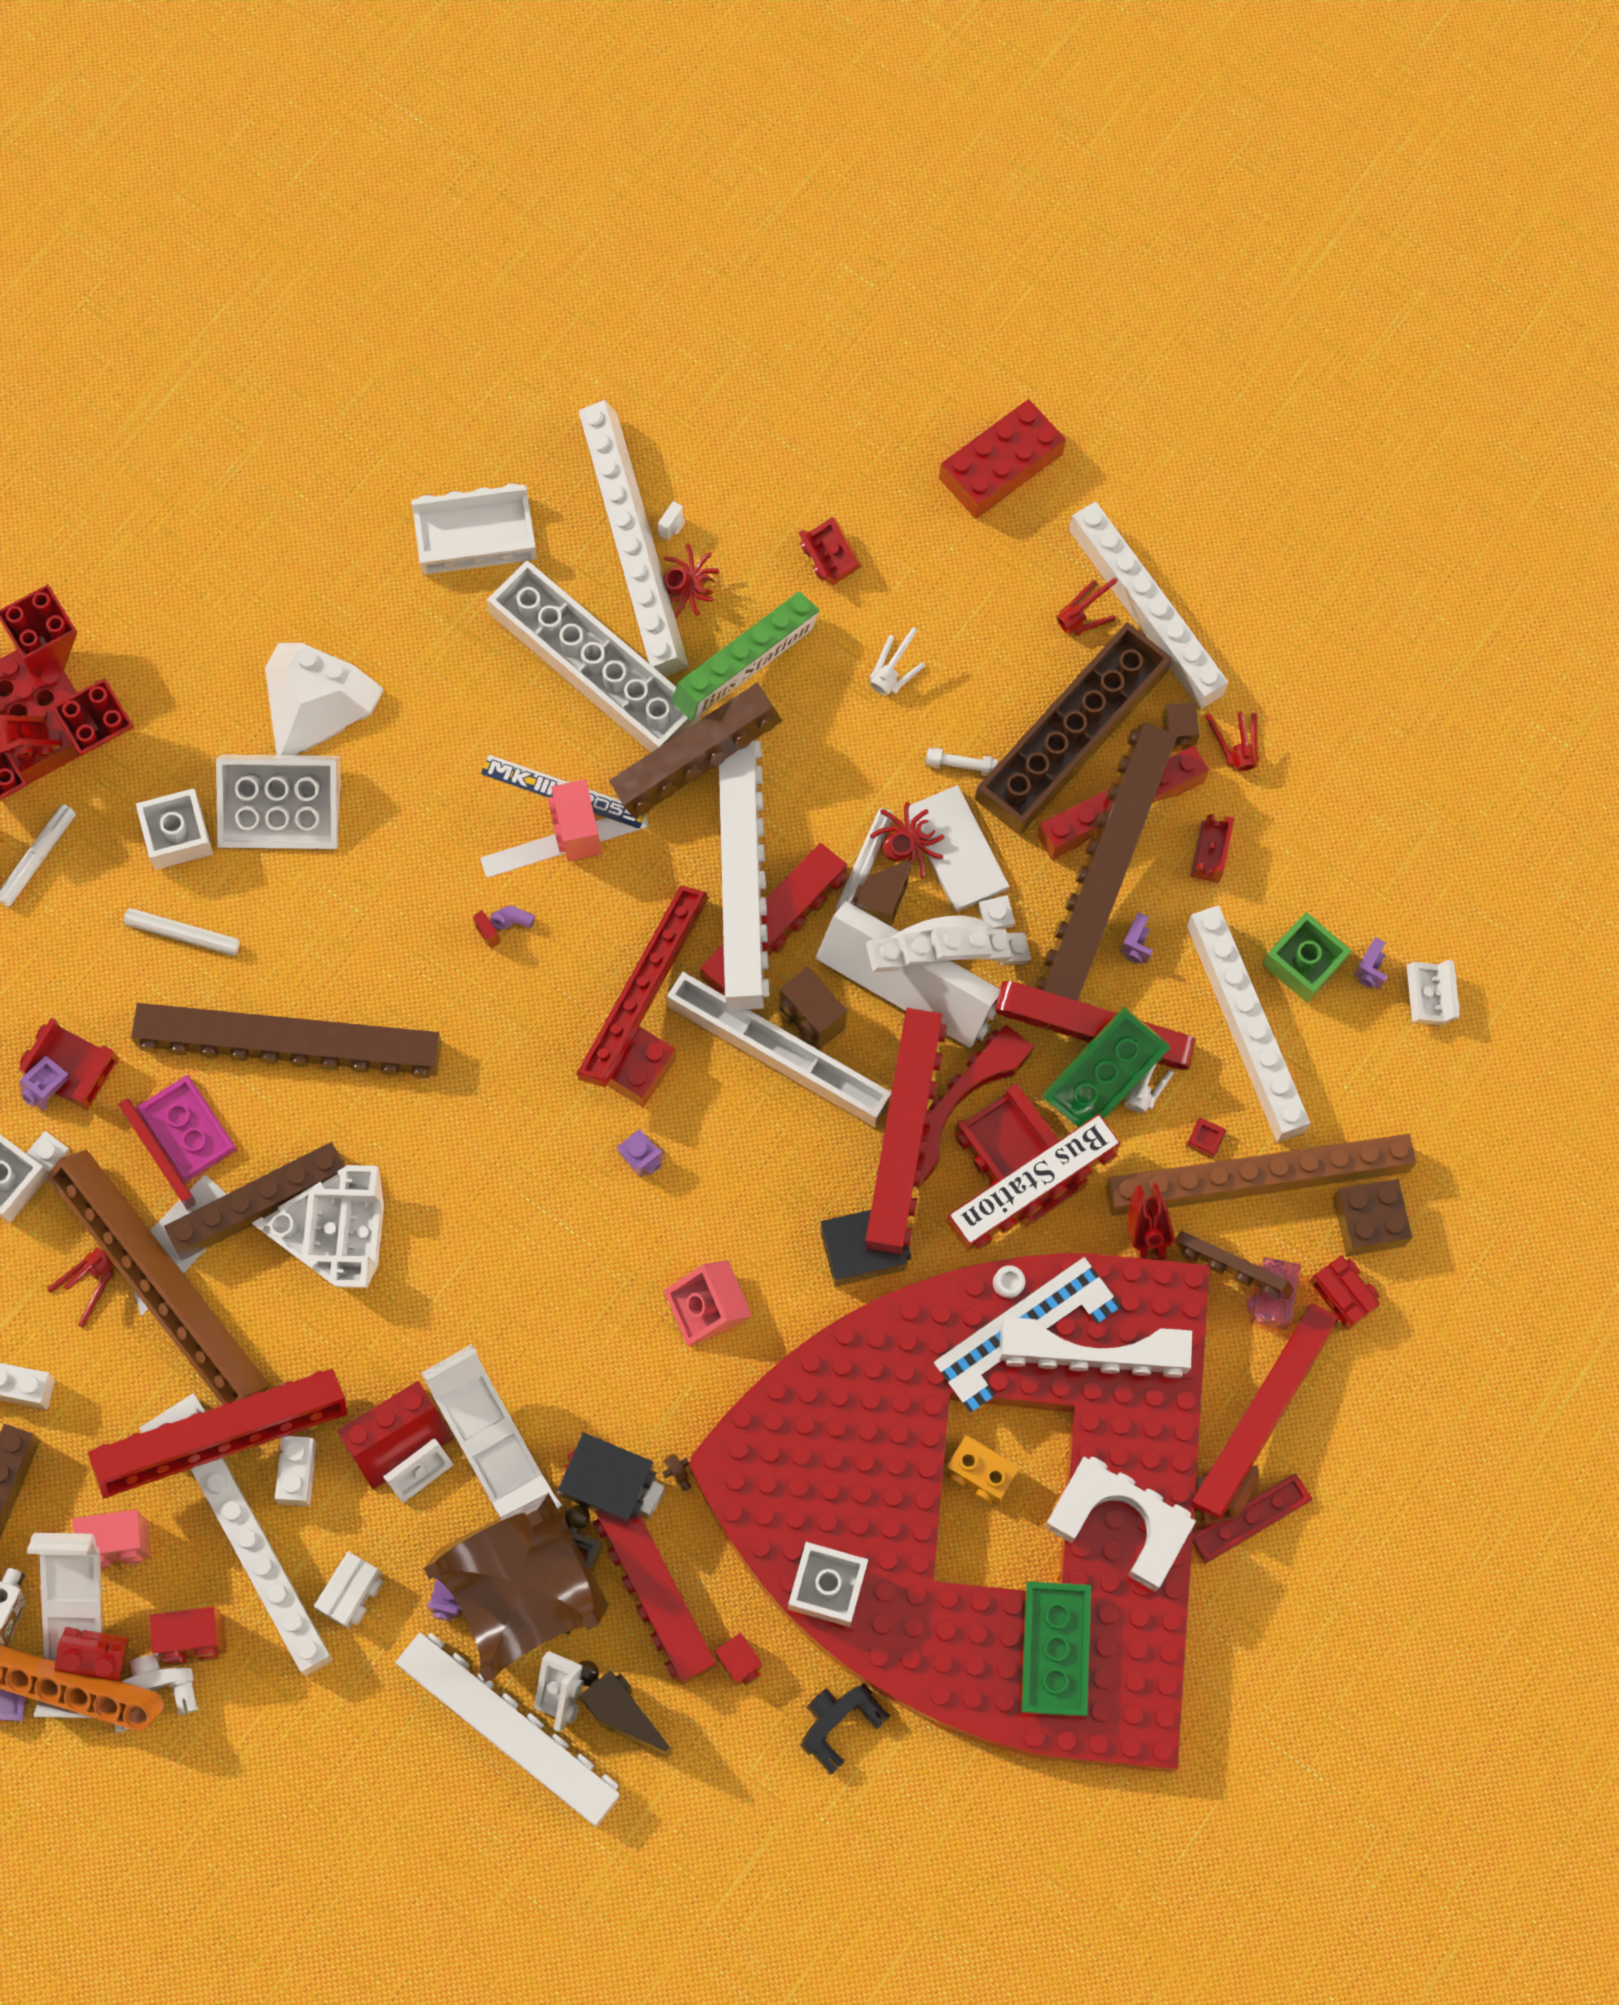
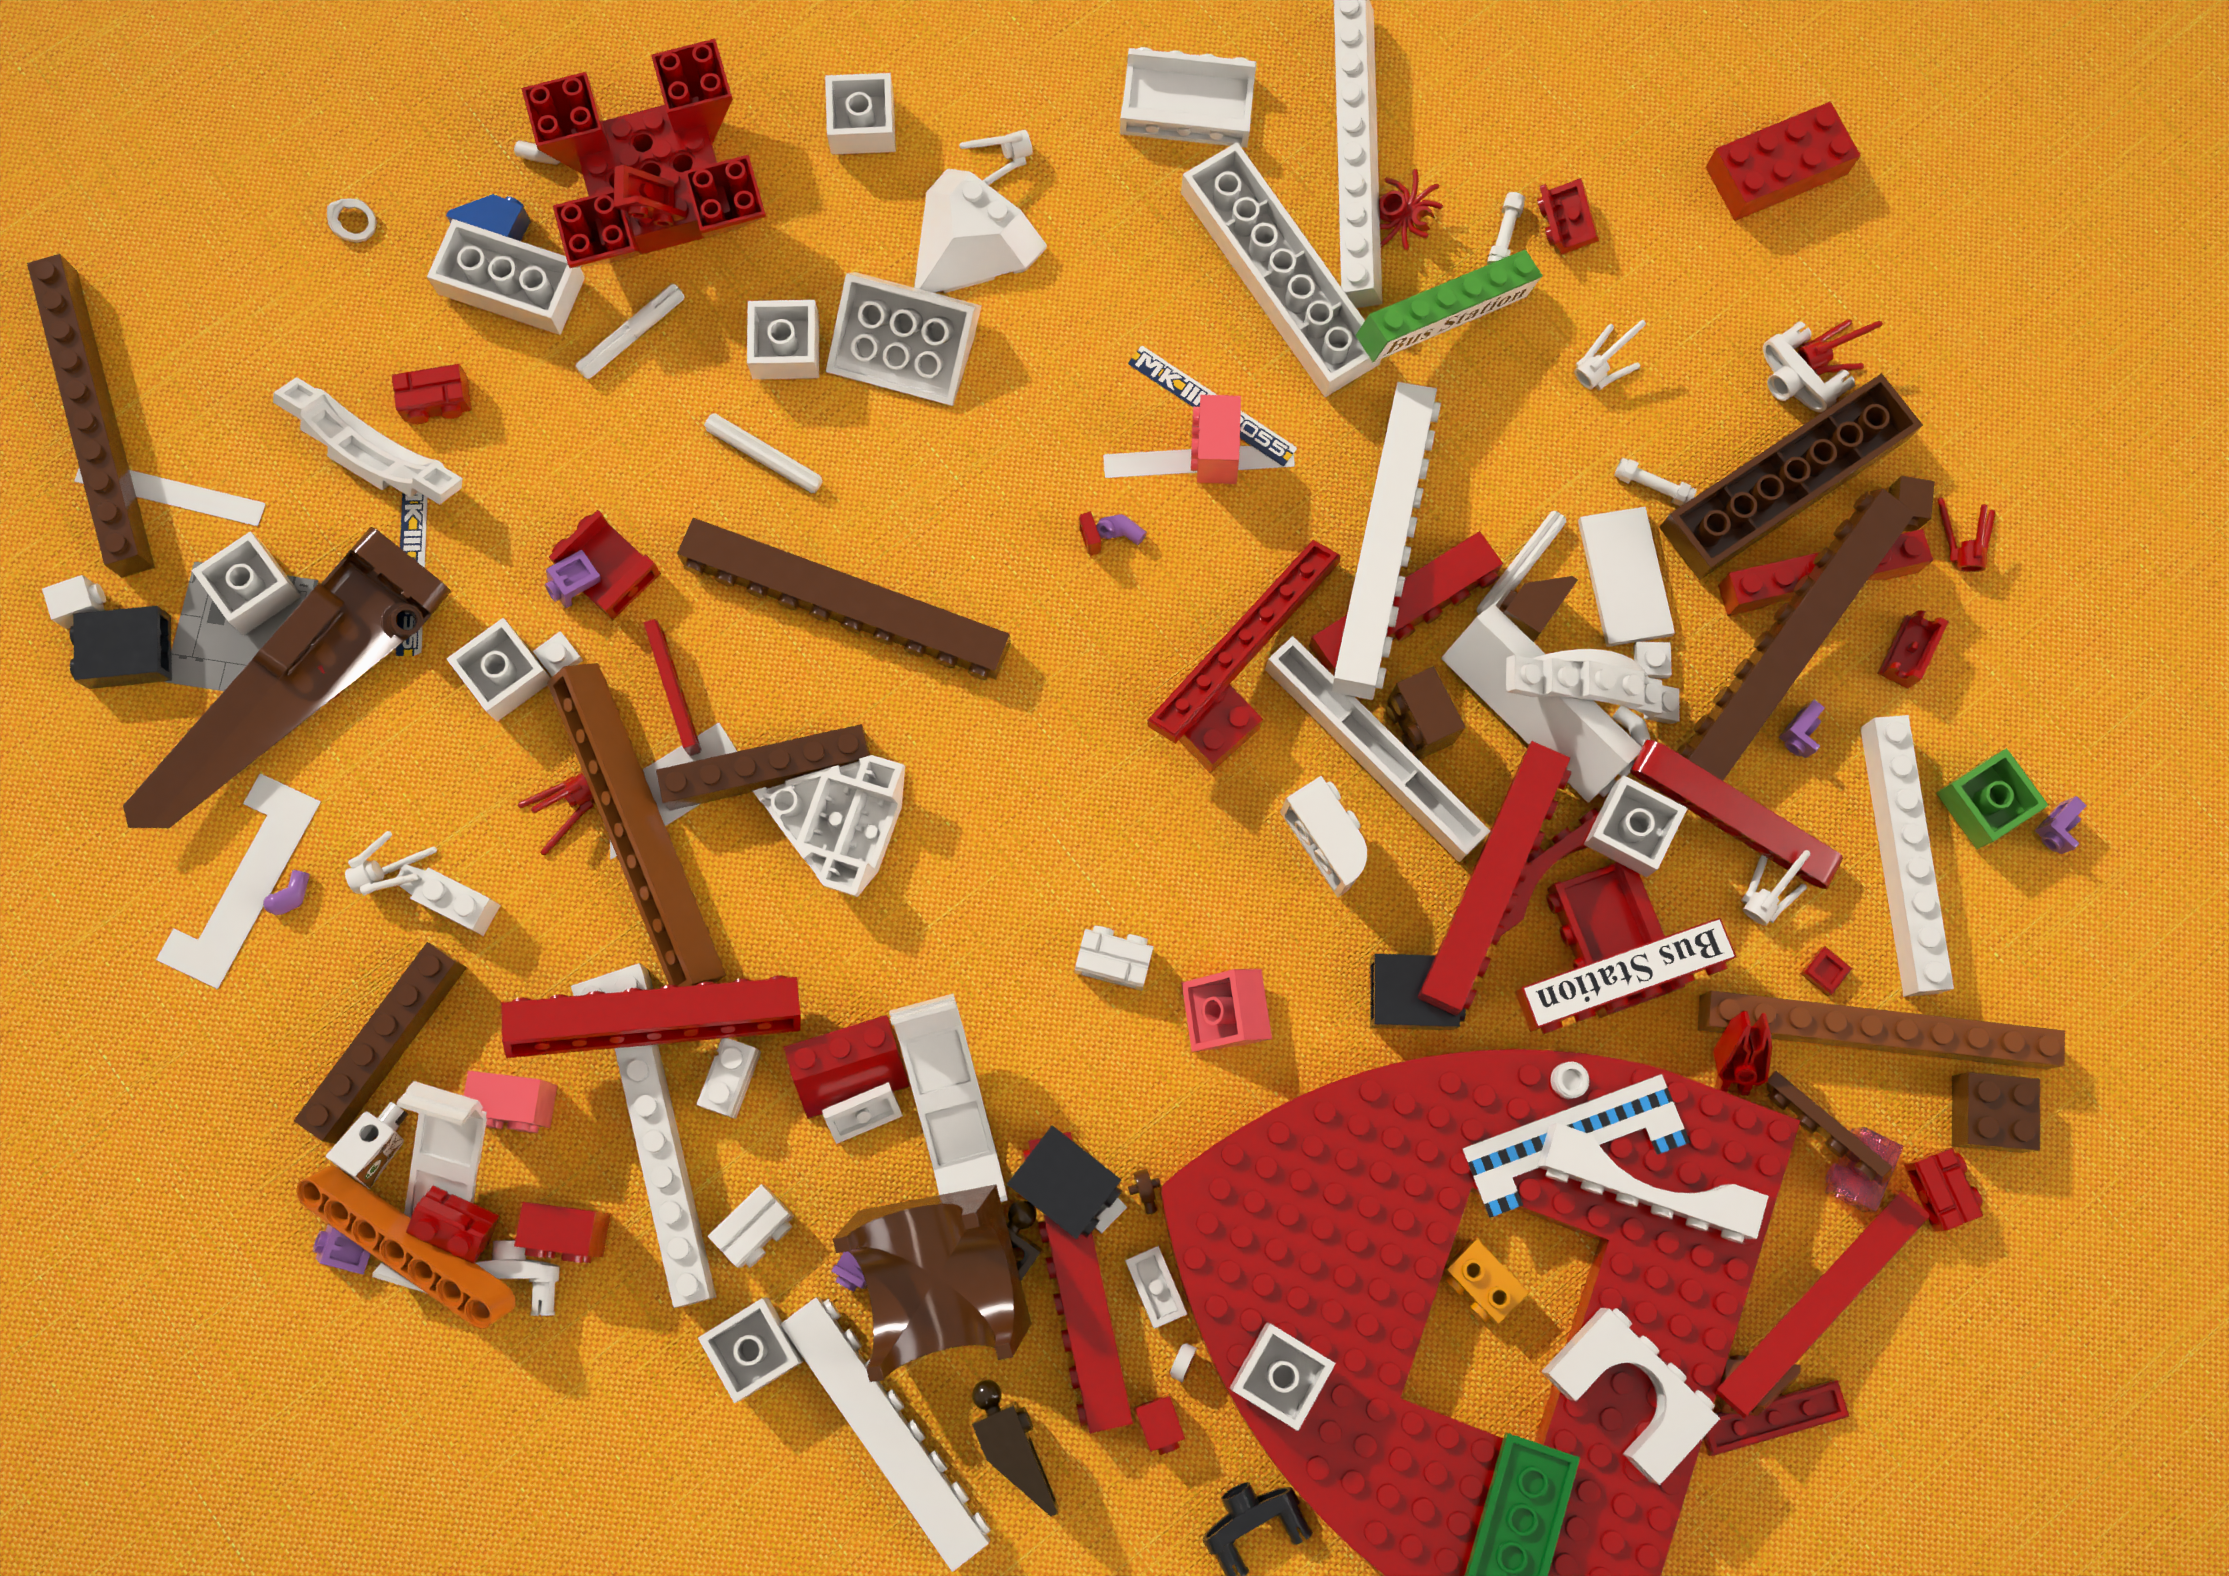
camera: 15 degrees right, 5 degrees up
dark pink tile [136,1075,237,1183] -> none
white bracket [534,1651,583,1732] -> none
reddish brown brick [609,682,783,819] -> none
medium lavender bracket [616,1129,663,1178] -> none
white plate [658,501,685,541] -> none
red animal [870,801,945,879] -> none
green plate [1042,1006,1171,1127] -> none
white brick [1069,501,1228,710] -> none
white bracket [1406,960,1460,1026] -> none
none -> white brick [698,1298,804,1403]
none -> white brick [825,73,896,154]
none -> white plant [959,129,1033,185]
none -> white brick [1075,926,1154,991]
none -> white plate [1125,1246,1187,1329]
none -> white tile [1170,1343,1197,1382]
none -> white brick [1280,776,1367,898]
none -> white bar [1487,192,1525,265]
none -> white brick [1584,775,1688,877]
none -> white arm [1612,706,1651,747]
none -> white connector [1763,322,1855,412]

